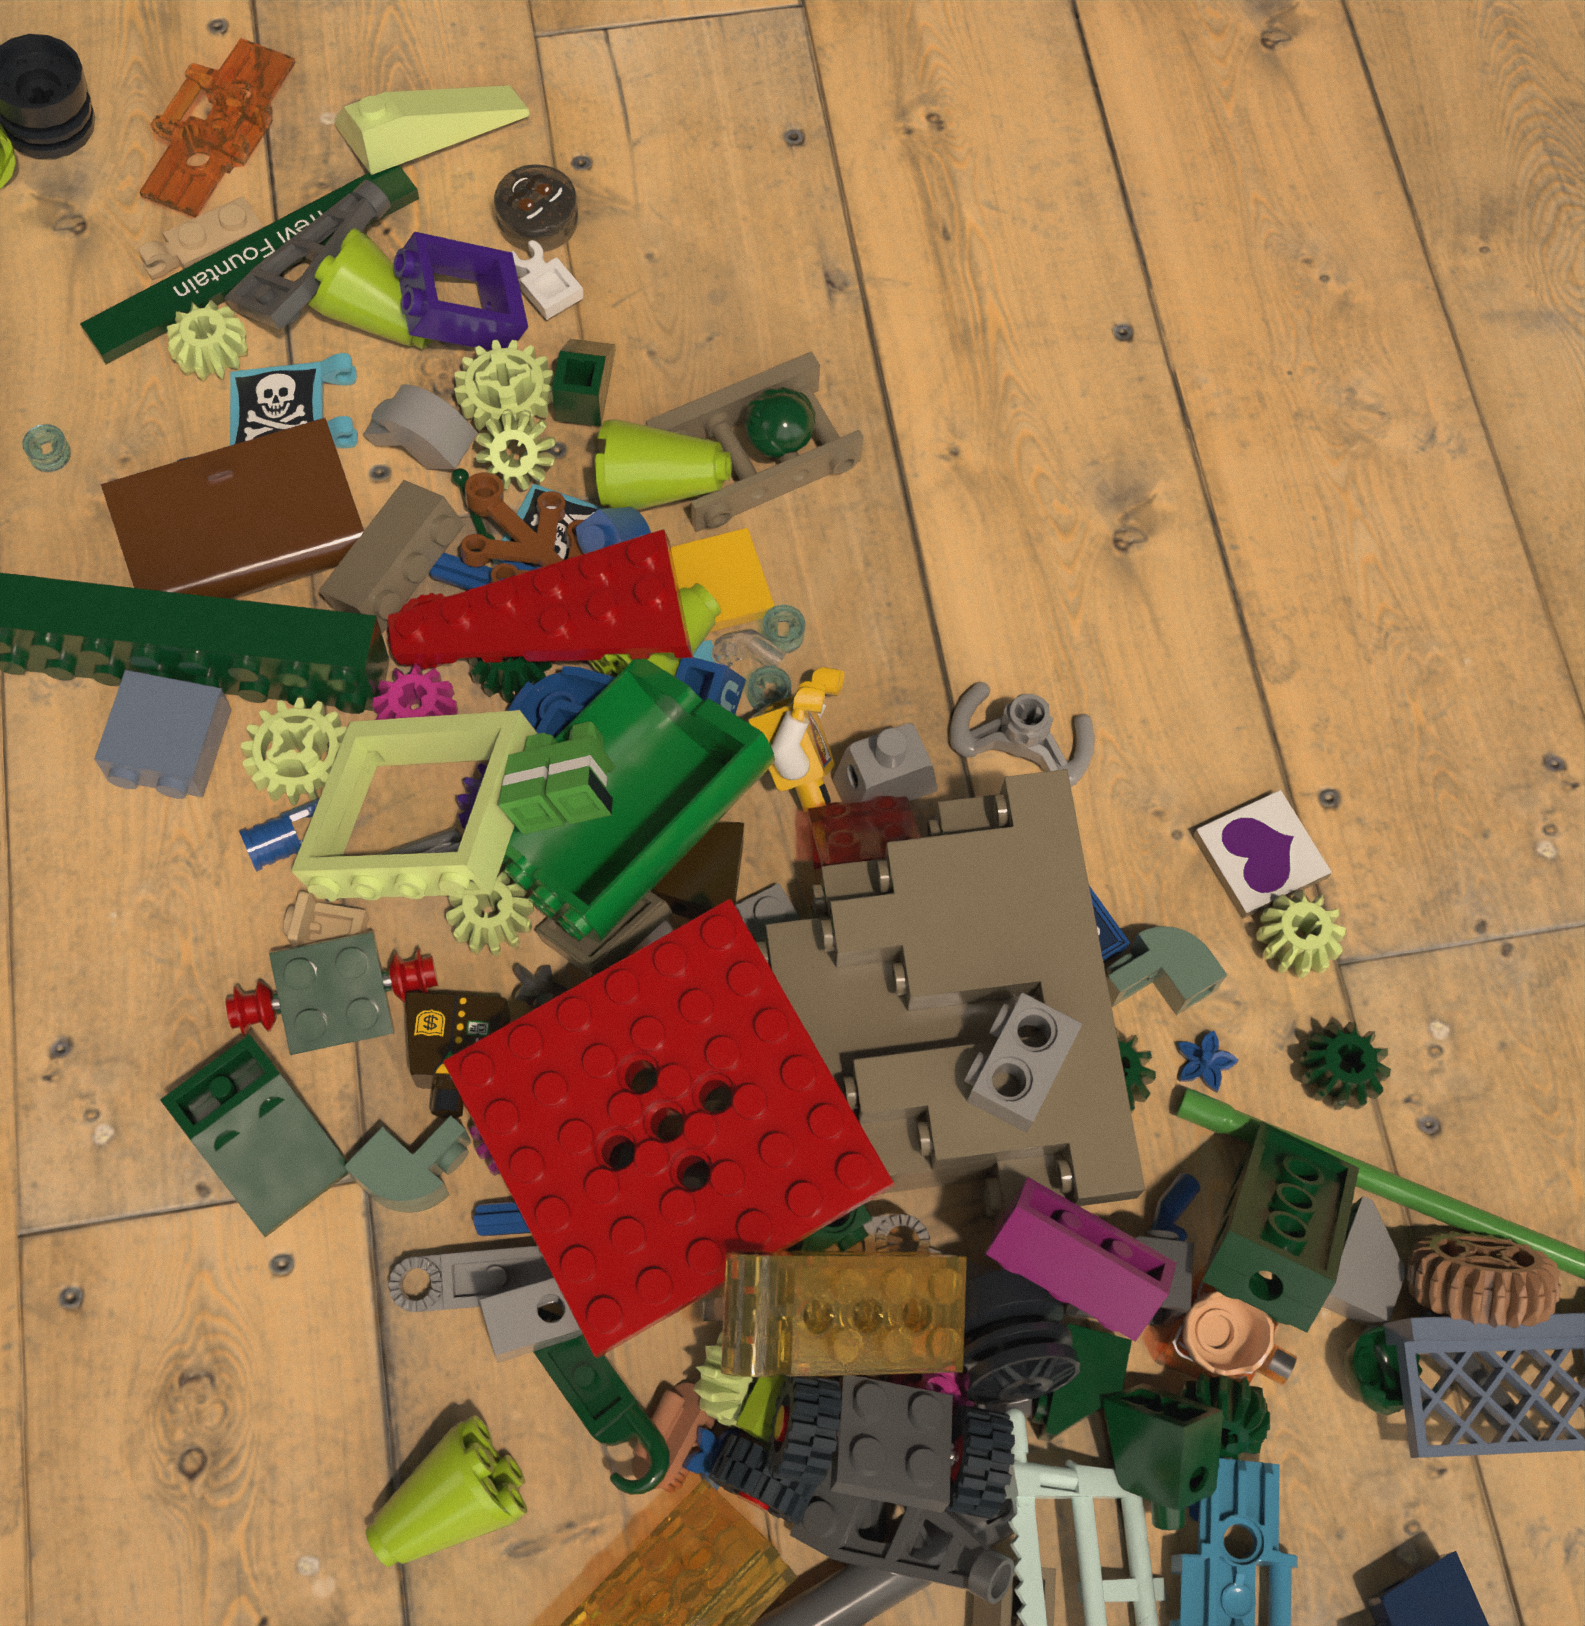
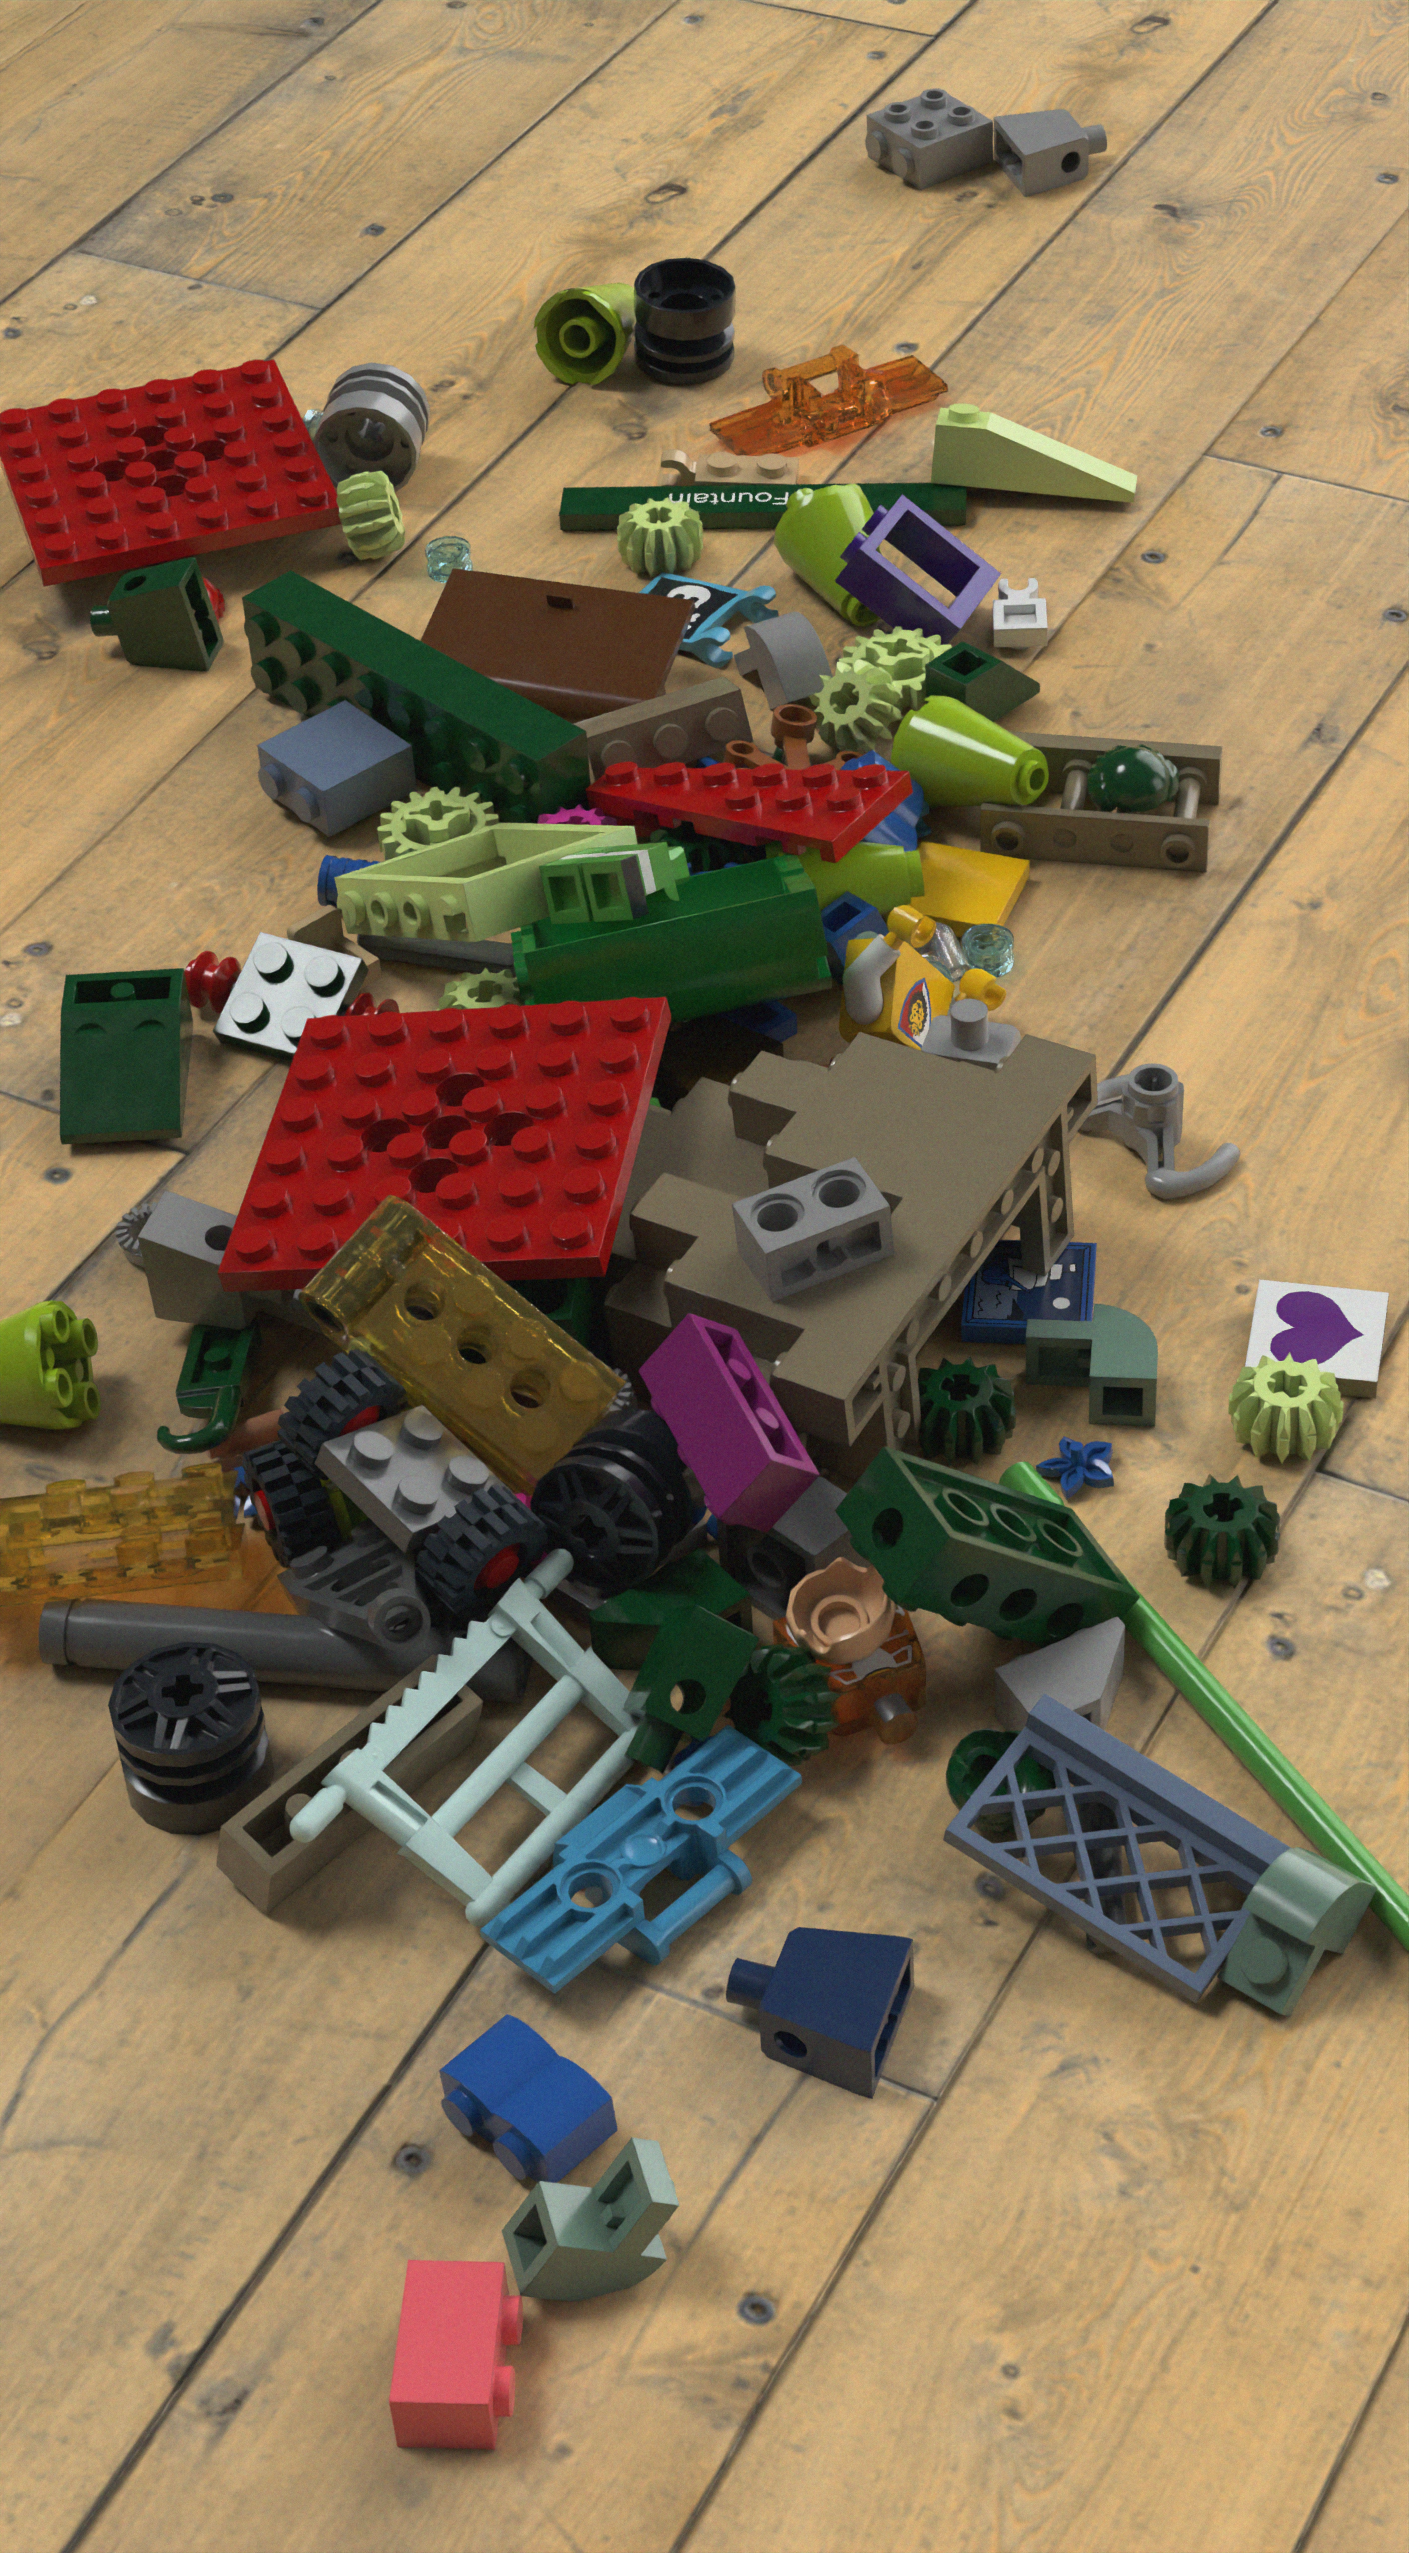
camera: 45 degrees right, 25 degrees down
dark grey plate [224,180,391,330] -> none
sand green brick [344,1115,471,1213] -> none
clear smoke head [494,164,579,252] -> none
medium nougat gear [1406,1231,1561,1329] -> none

